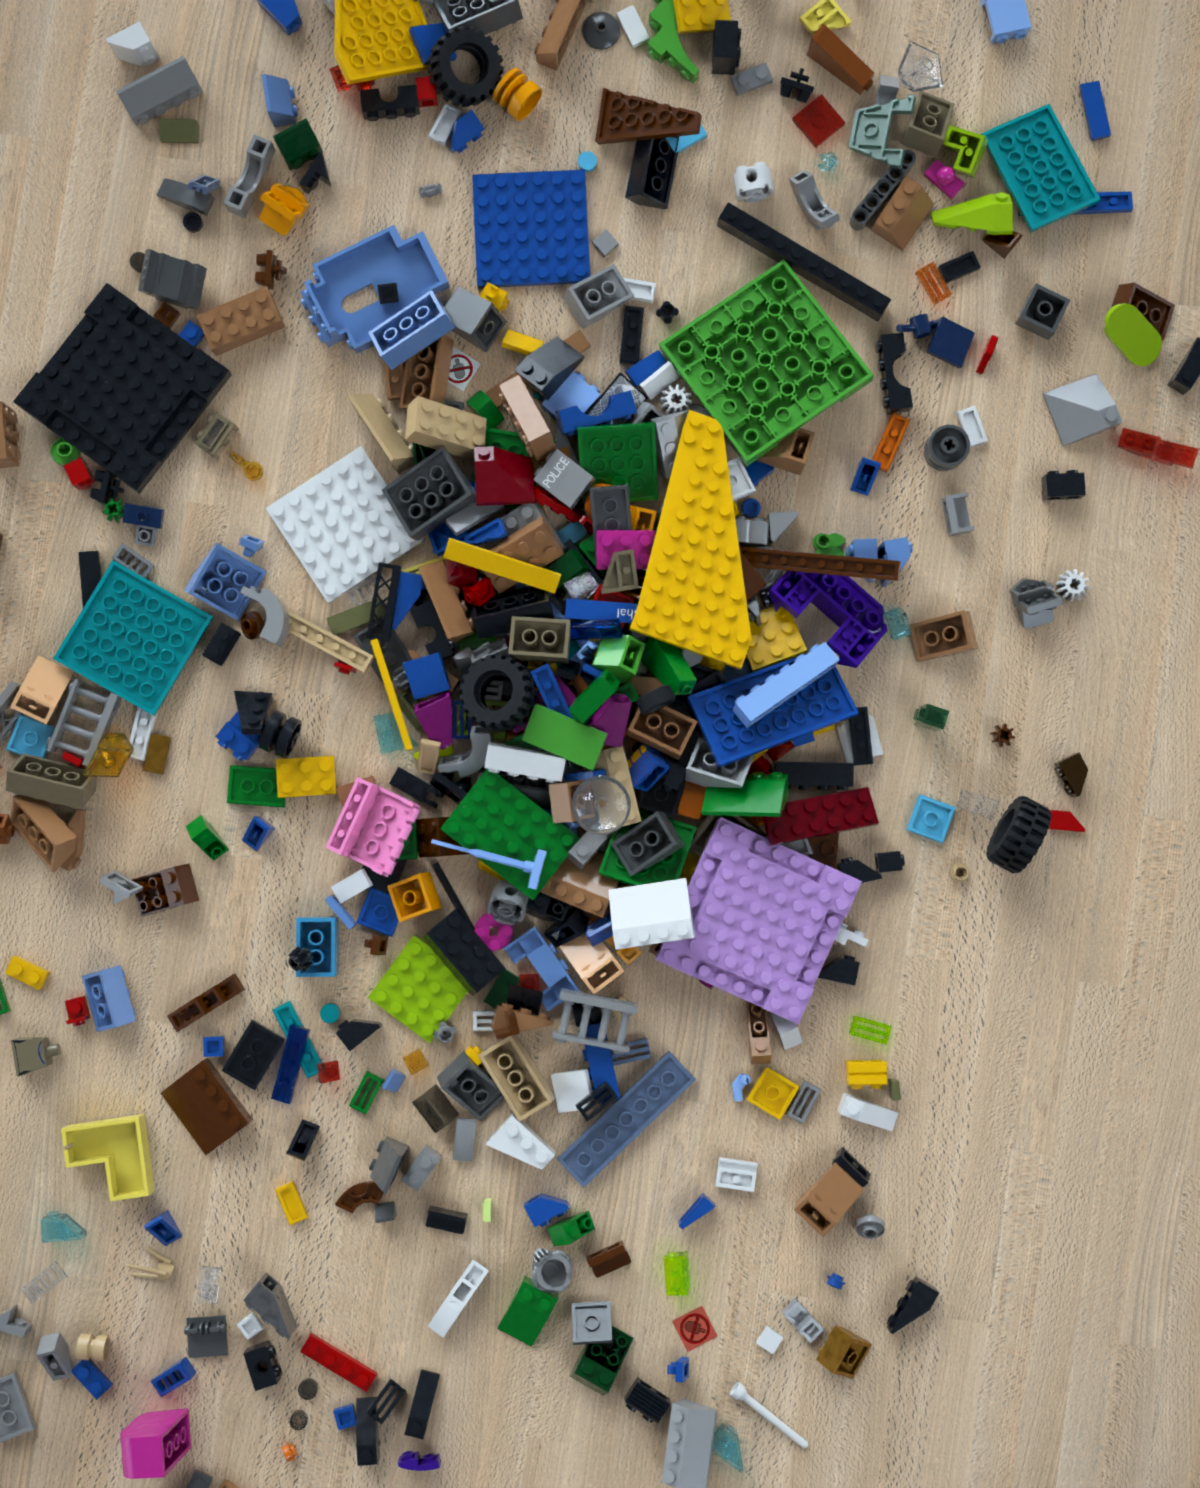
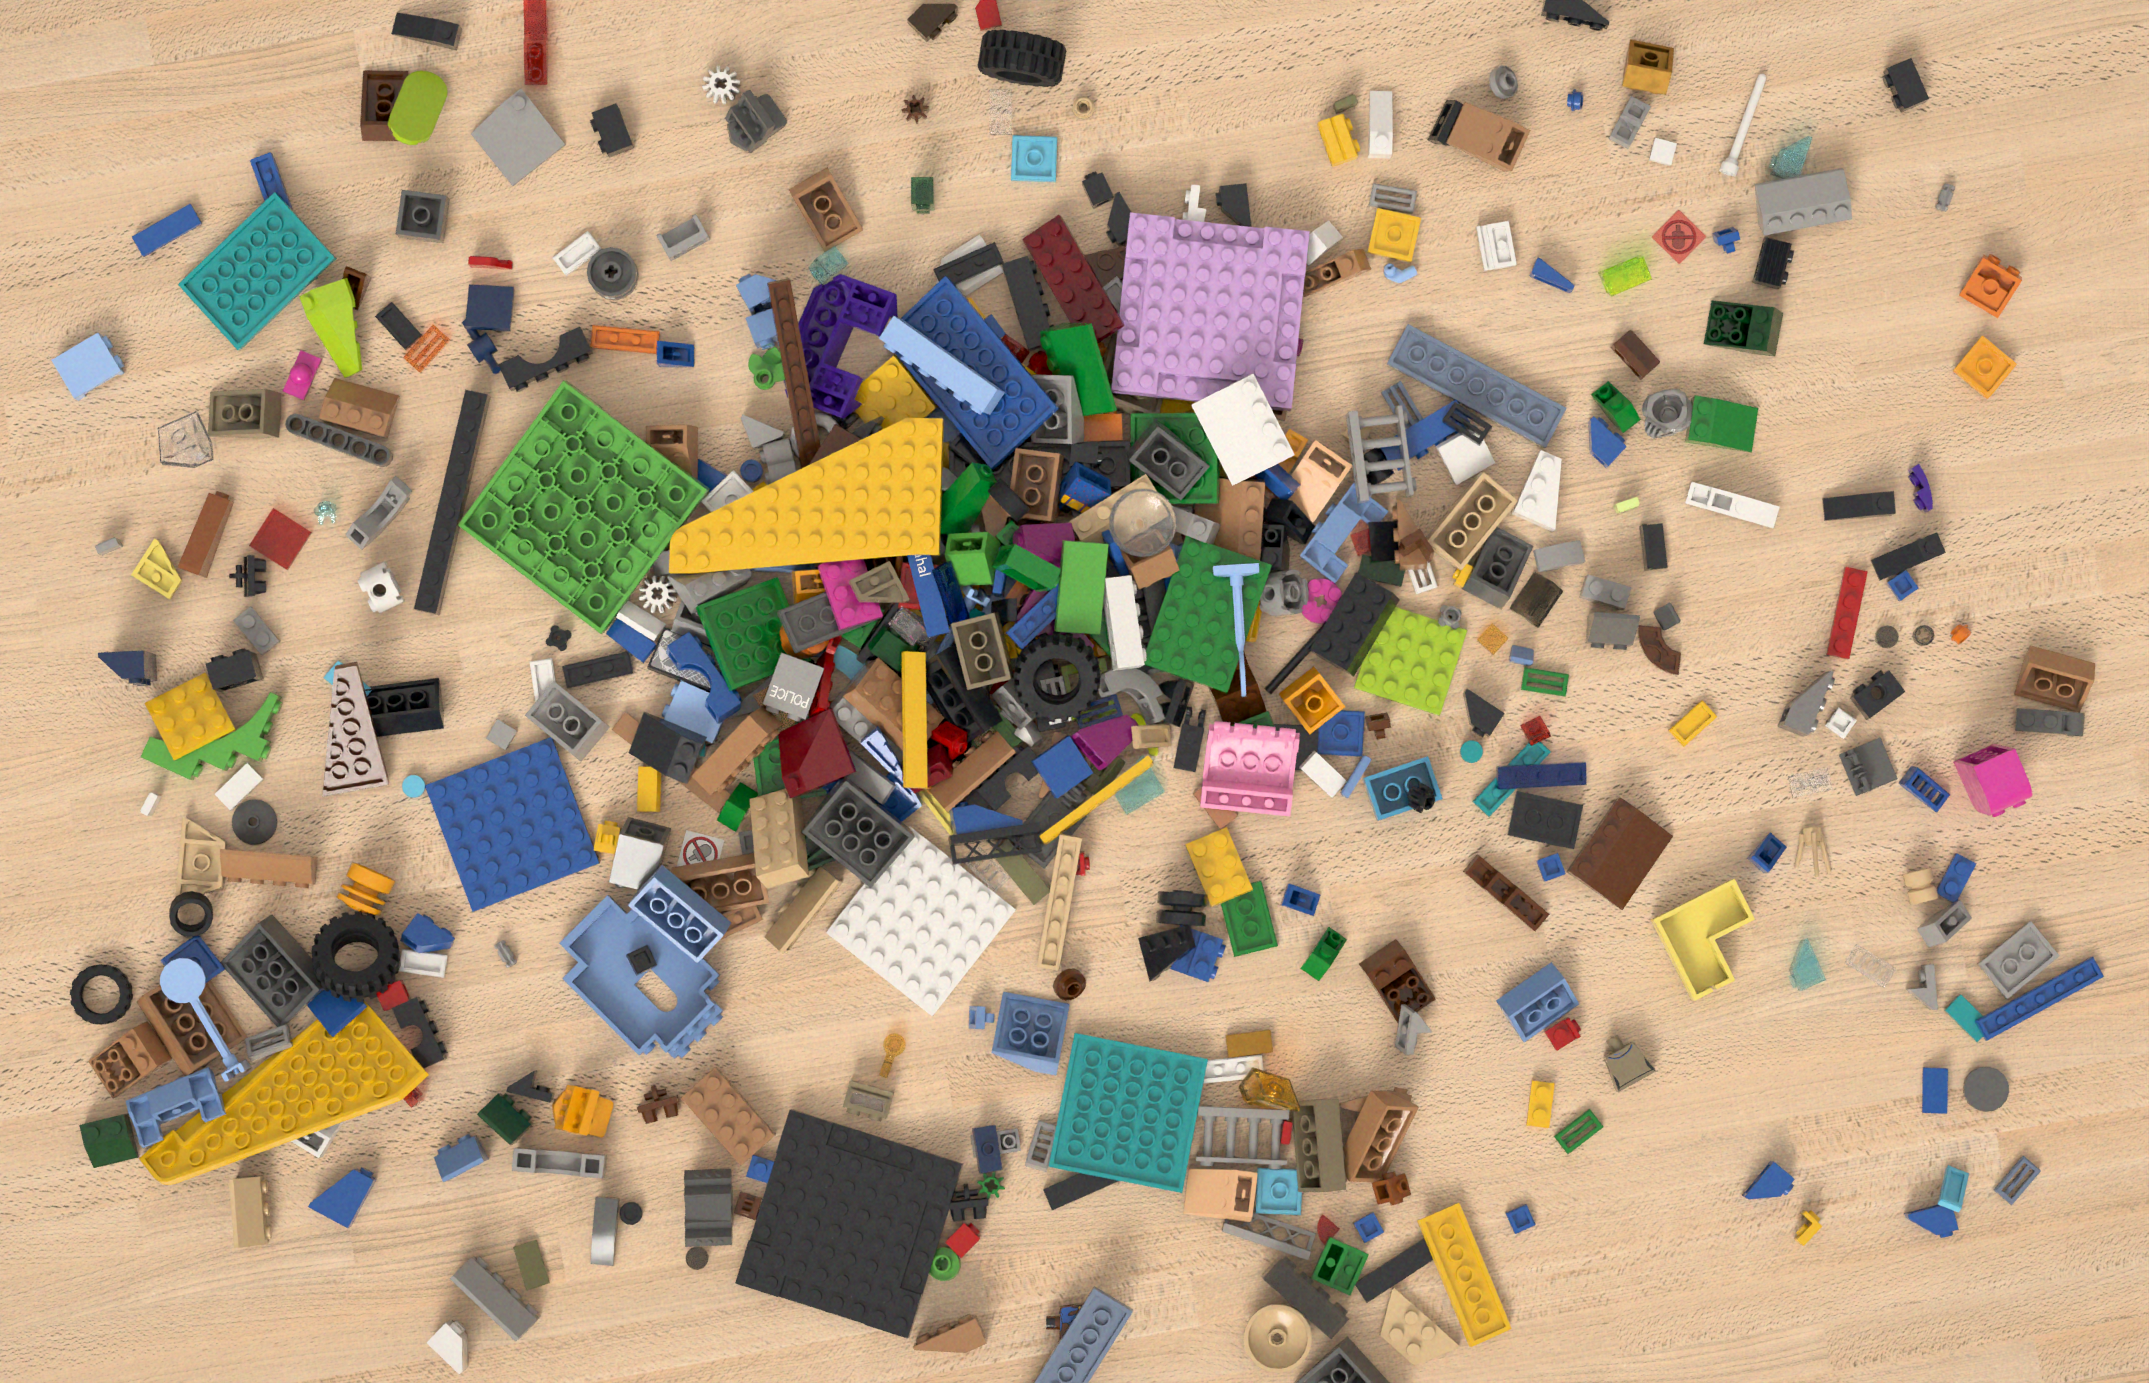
camera: 110 degrees left, 0 degrees up
sand blue tile [188,175,221,195] -> none
black brick [202,623,241,666] -> none
light grey arch [240,586,289,648] -> none
black slope [286,1119,320,1161] -> none
black tile [366,1378,406,1425] -> none
plate [572,1301,613,1345] -> none
clear neon green tile [848,1015,892,1045] -> none
sand green wing [849,95,916,169] -> none
light grey slope [875,75,899,105] -> none
lime brick [943,125,988,178] -> none

